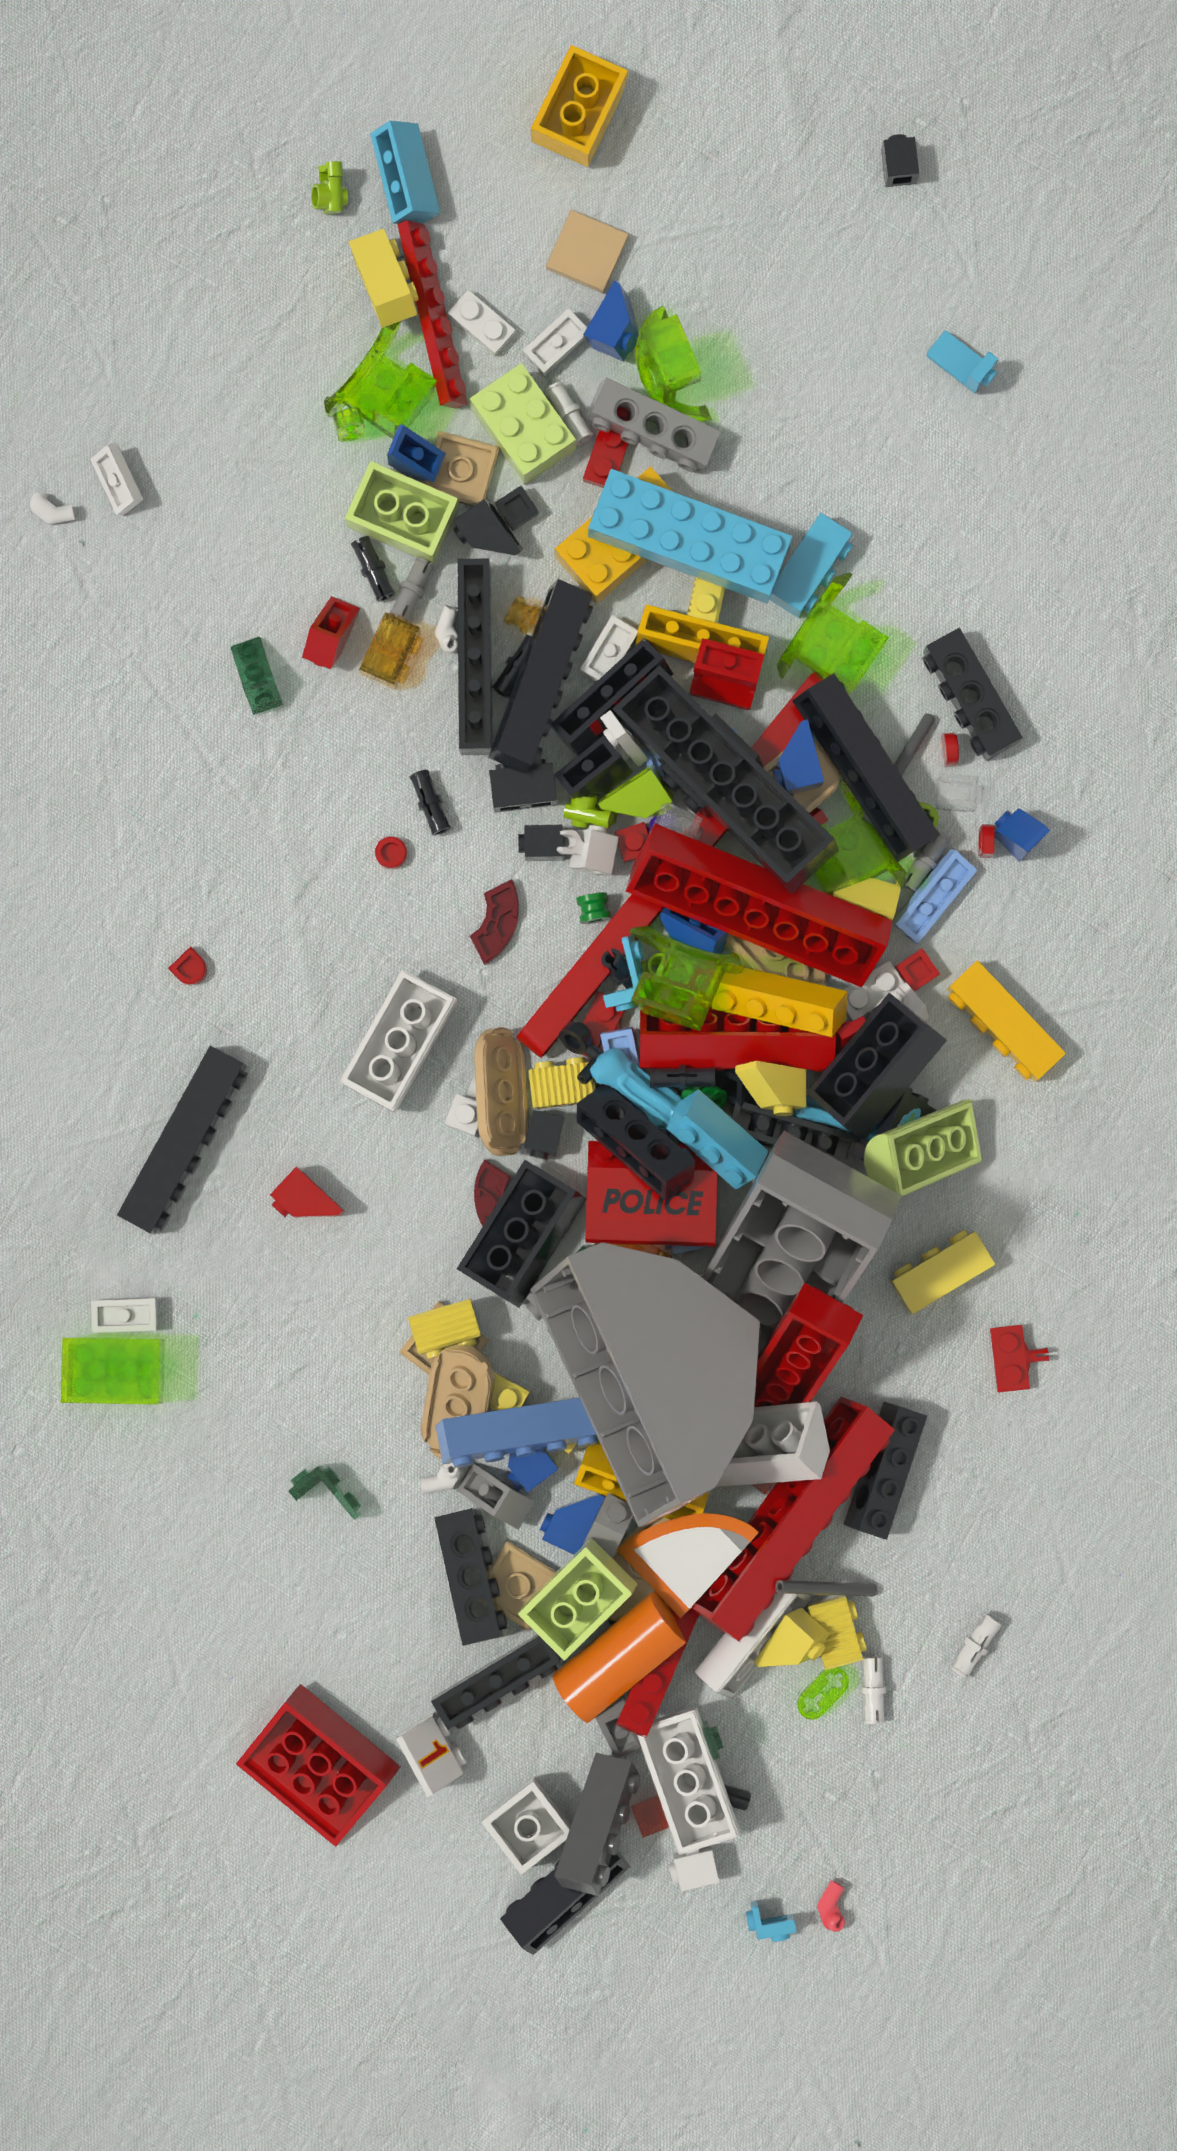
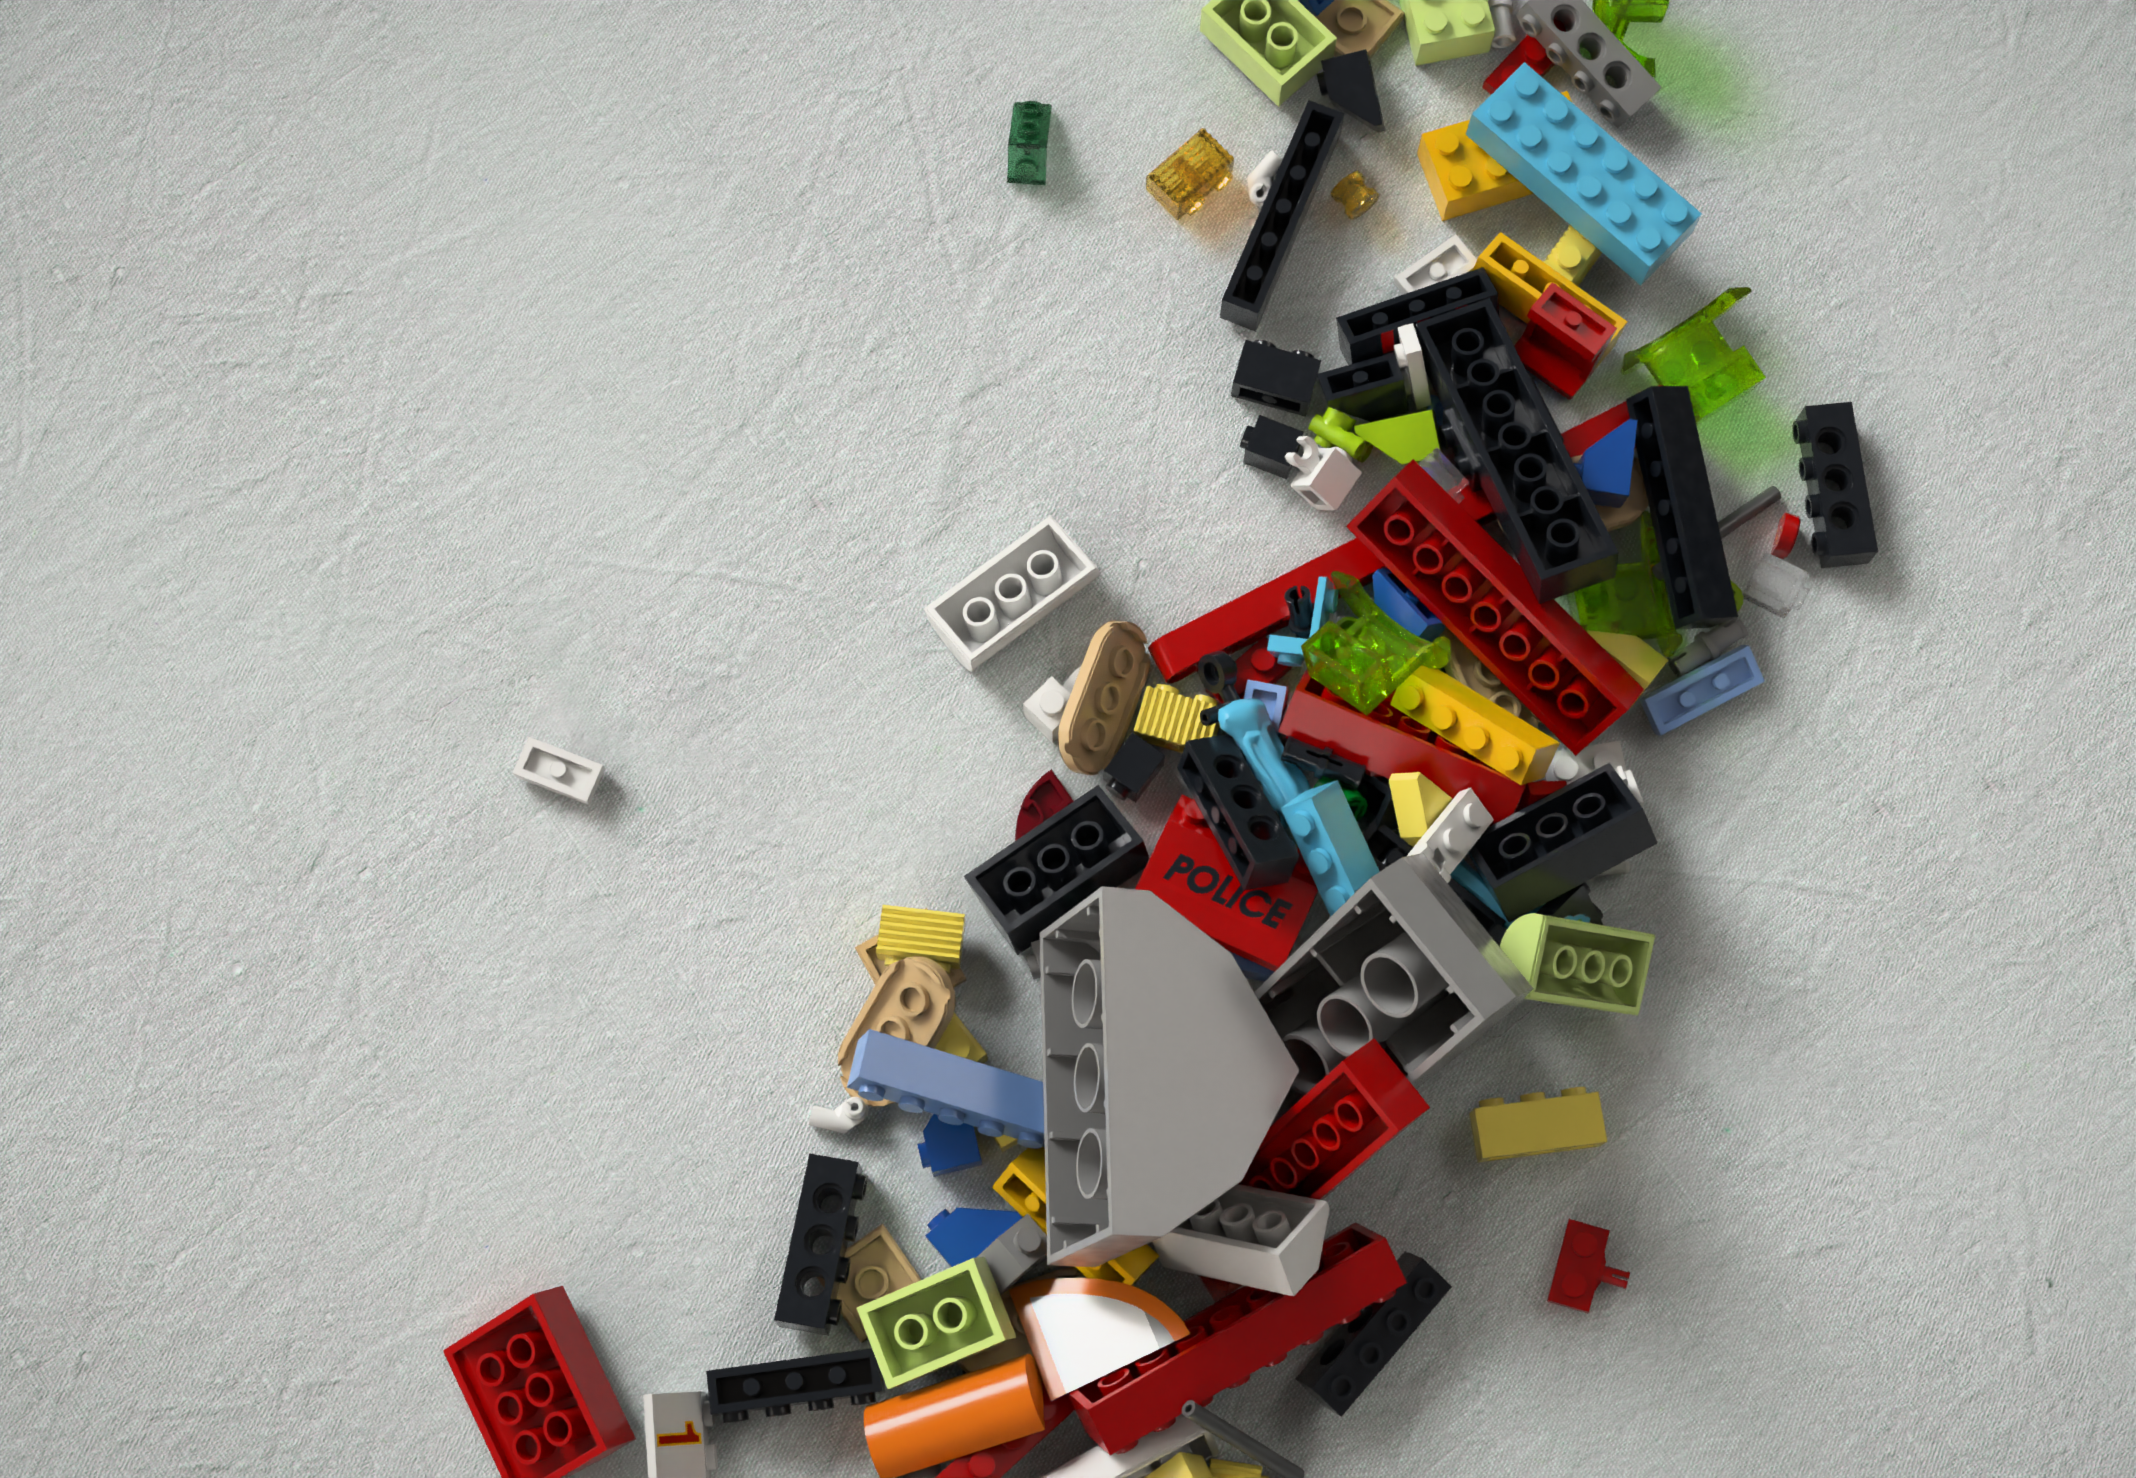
camera: 20 degrees right, 10 degrees down
clear neon green brick [60,1337,165,1405] -> none
black brick [117,1045,248,1235] -> none
red tile [168,946,207,986] -> none
red slope [270,1167,345,1218] -> none
clear green bracket [288,1465,362,1520] -> none
red slope [302,596,360,669] -> none
black pin [351,536,395,602] -> none
red tile [375,836,407,869] -> none
light grey pin [389,557,435,623] -> none
black pin [409,769,451,836] -> none
light grey slope [457,1463,535,1530] -> none
dark red tile [470,879,519,965] -> none
black brick [488,579,593,773] -> none
black pin [492,634,532,698] -> none
black plate [495,486,539,531] -> none
green wheel [576,892,611,924] -> none
red plate [614,822,648,863] -> none
medium azure brick [770,512,853,618] -> none
red plate [895,948,940,992] -> none
medium azure bracket [926,331,998,394] -> none
yellow brick [946,960,1066,1082] -> none
red tile [978,824,994,858] -> none
blue slope [994,808,1050,862] -> none
none -> white plate [1407,788,1494,883]

